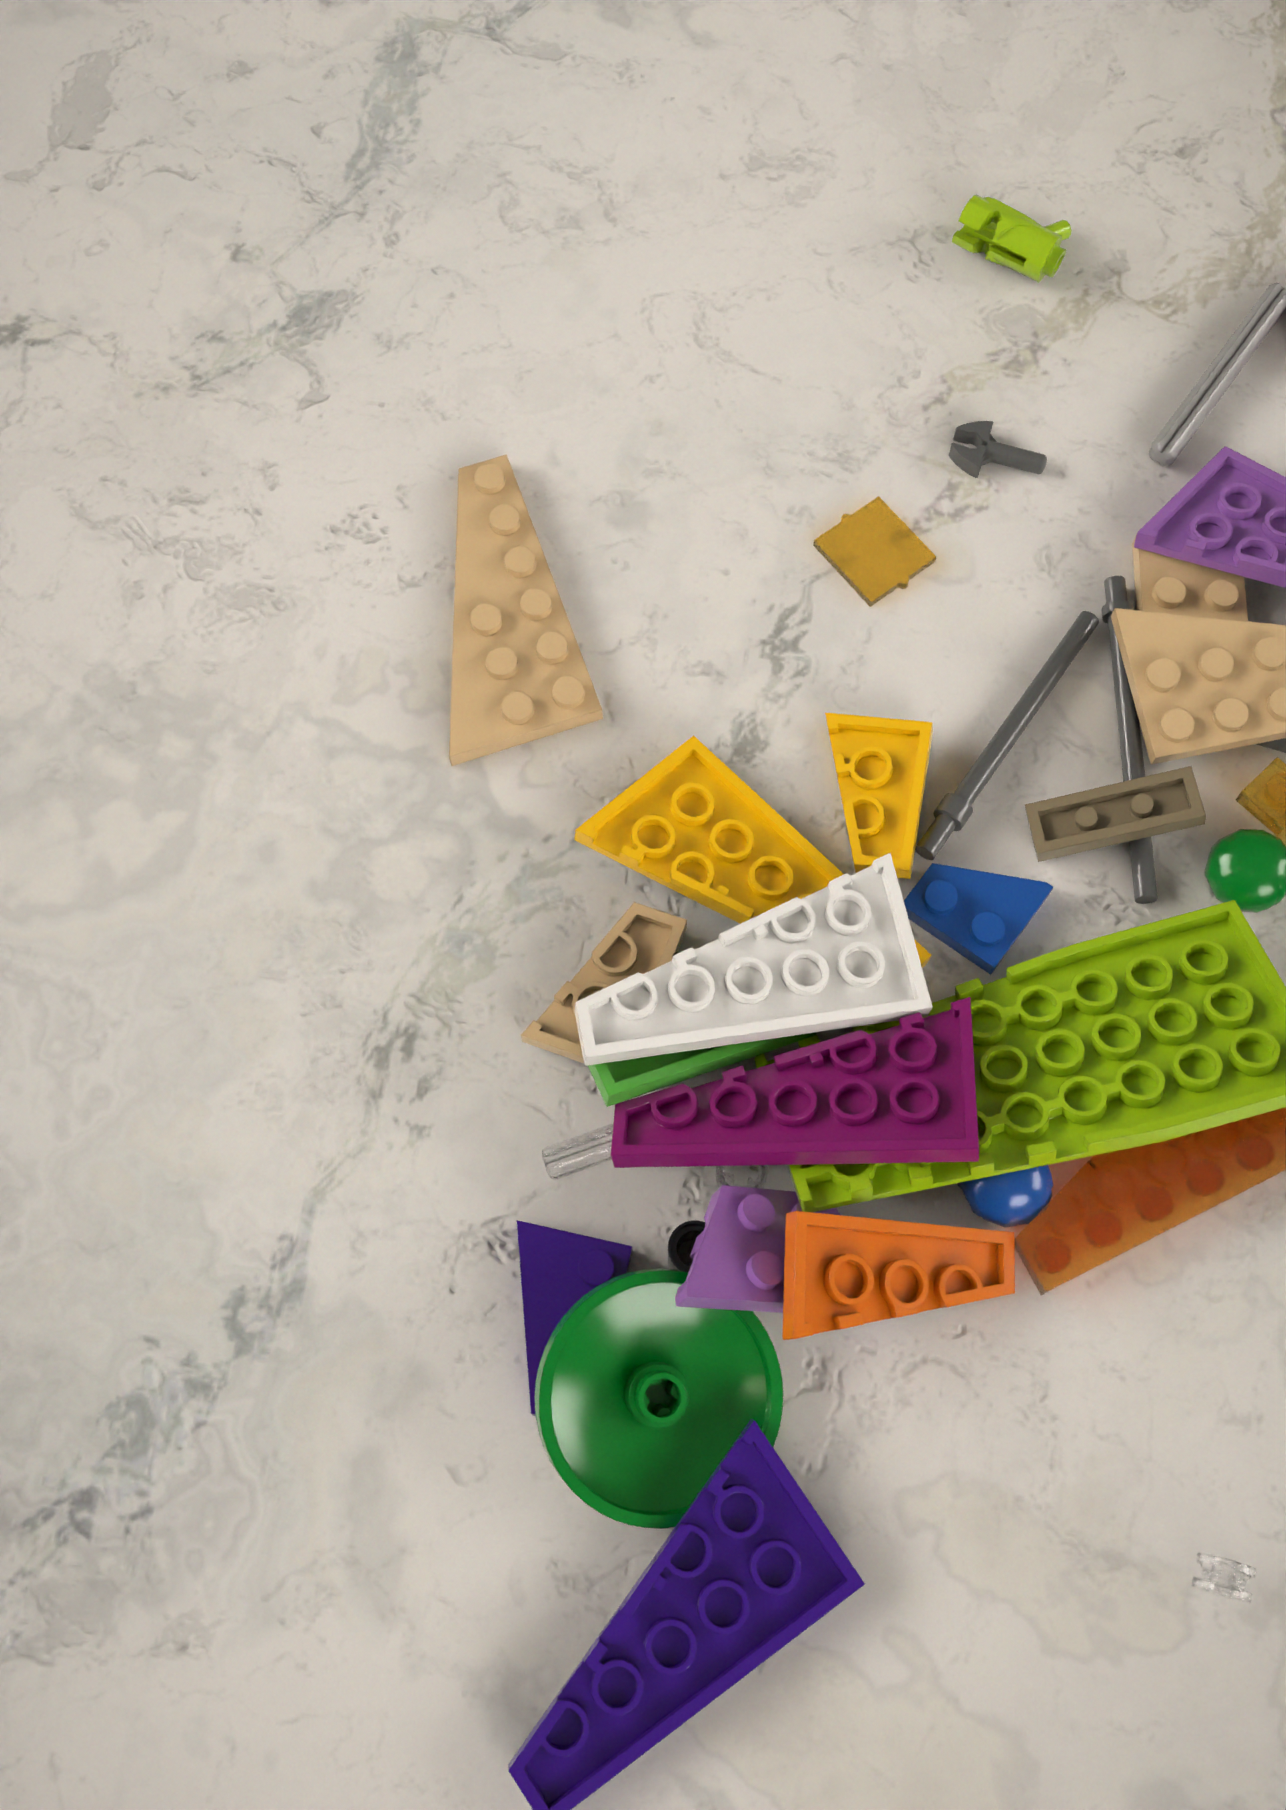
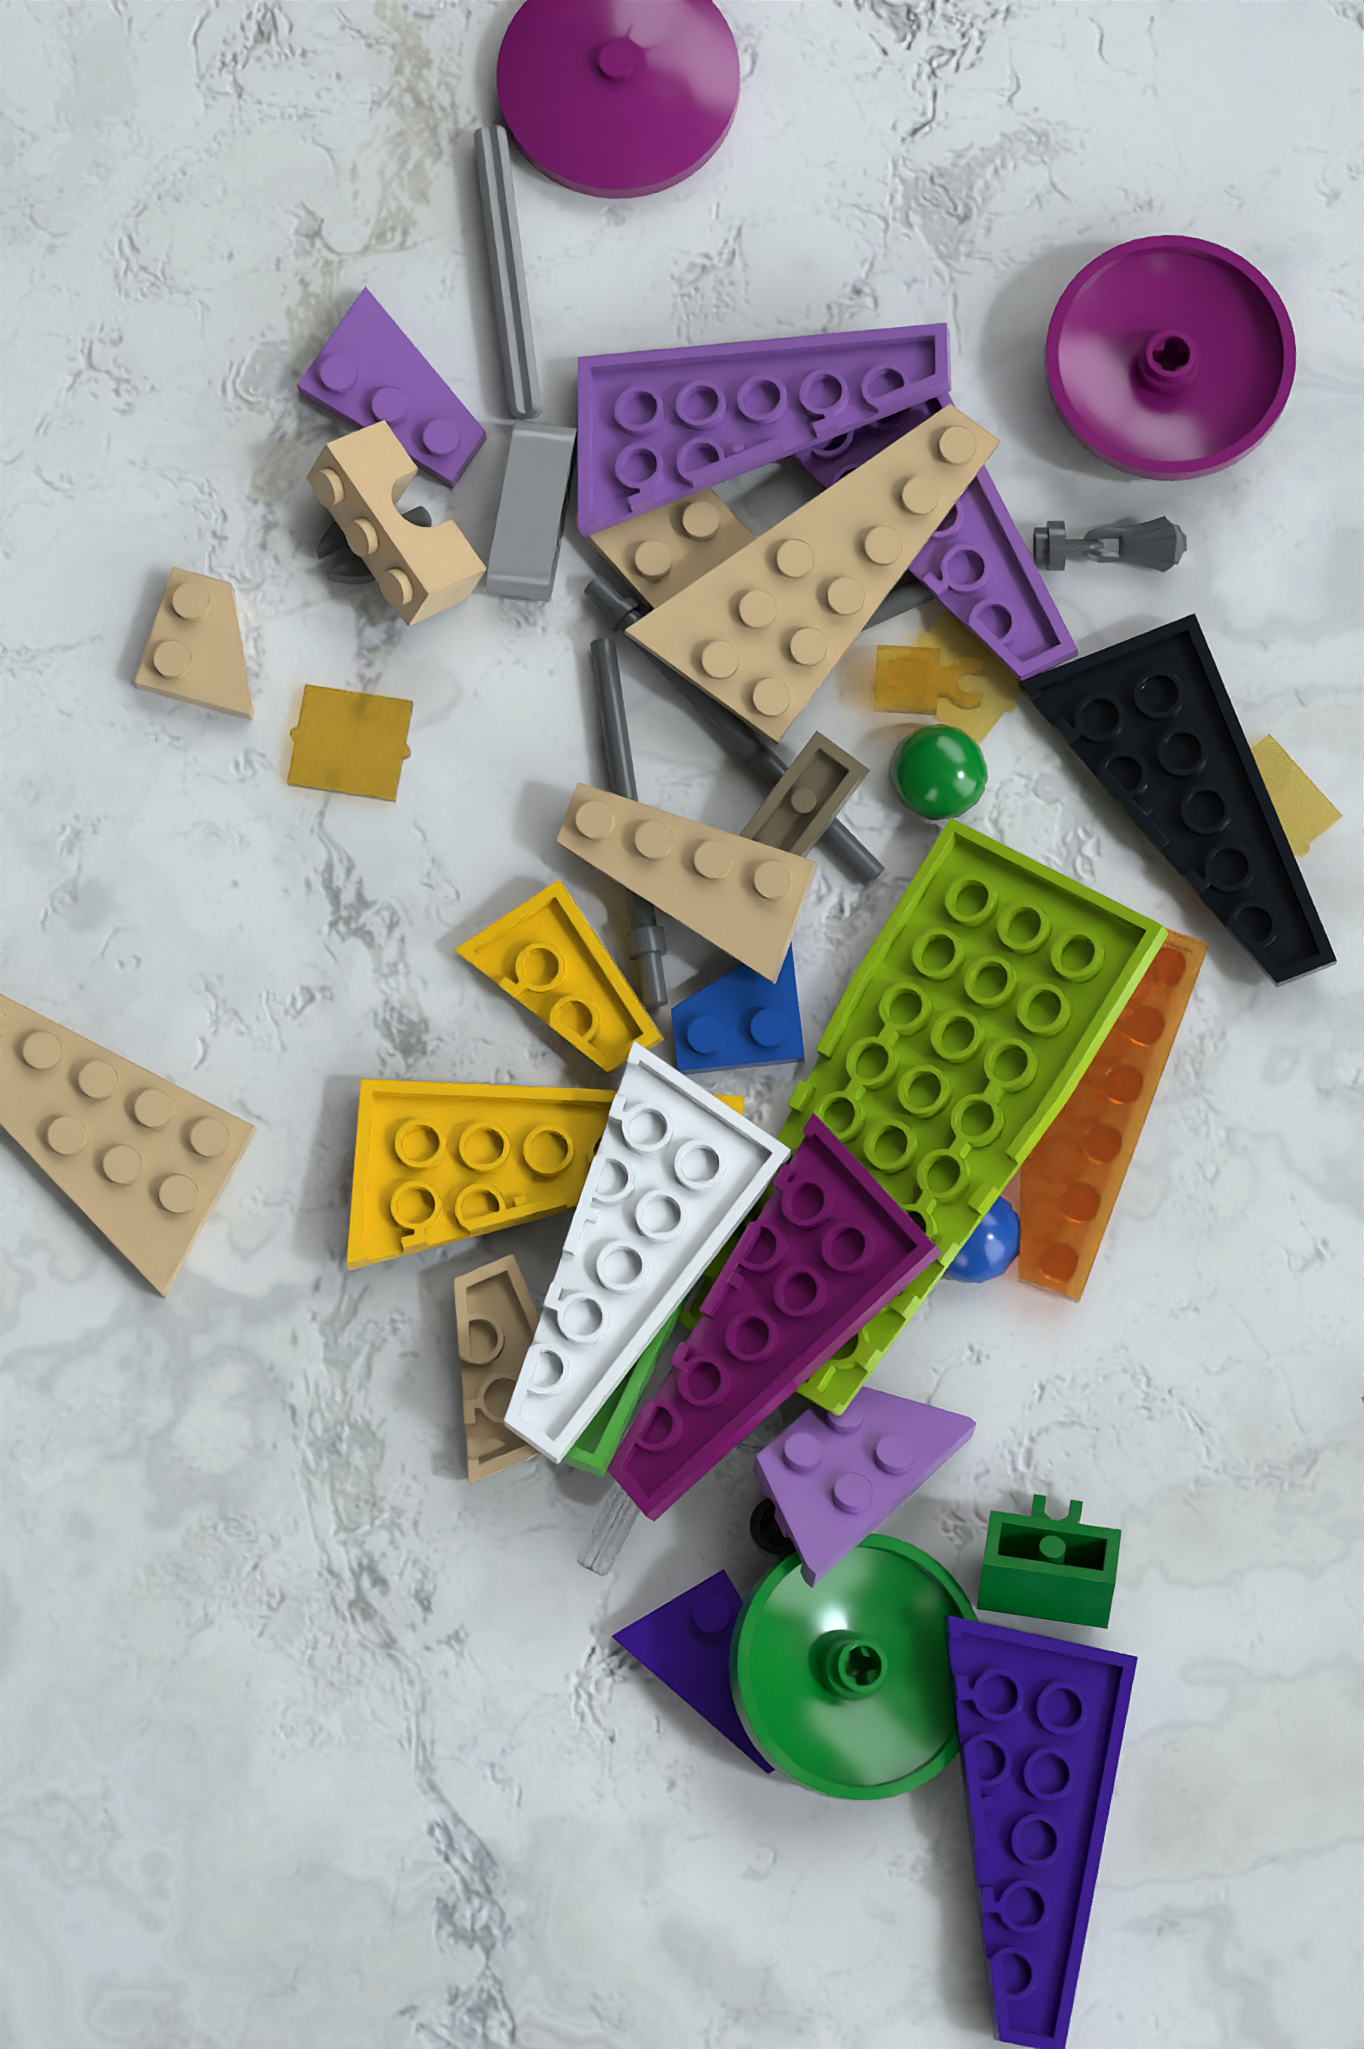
camera: 40 degrees left, 10 degrees up
orange wing [782,1211,1015,1340] -> none
lime piece [952,195,1071,283] -> none
none -> tan wing [135,567,255,721]
none -> medium lavender wing [297,286,487,488]
none -> tan arch [306,420,487,626]
none -> light grey beam [486,419,578,602]
none -> tan wing [556,782,818,985]
none -> green brick [977,1494,1122,1629]

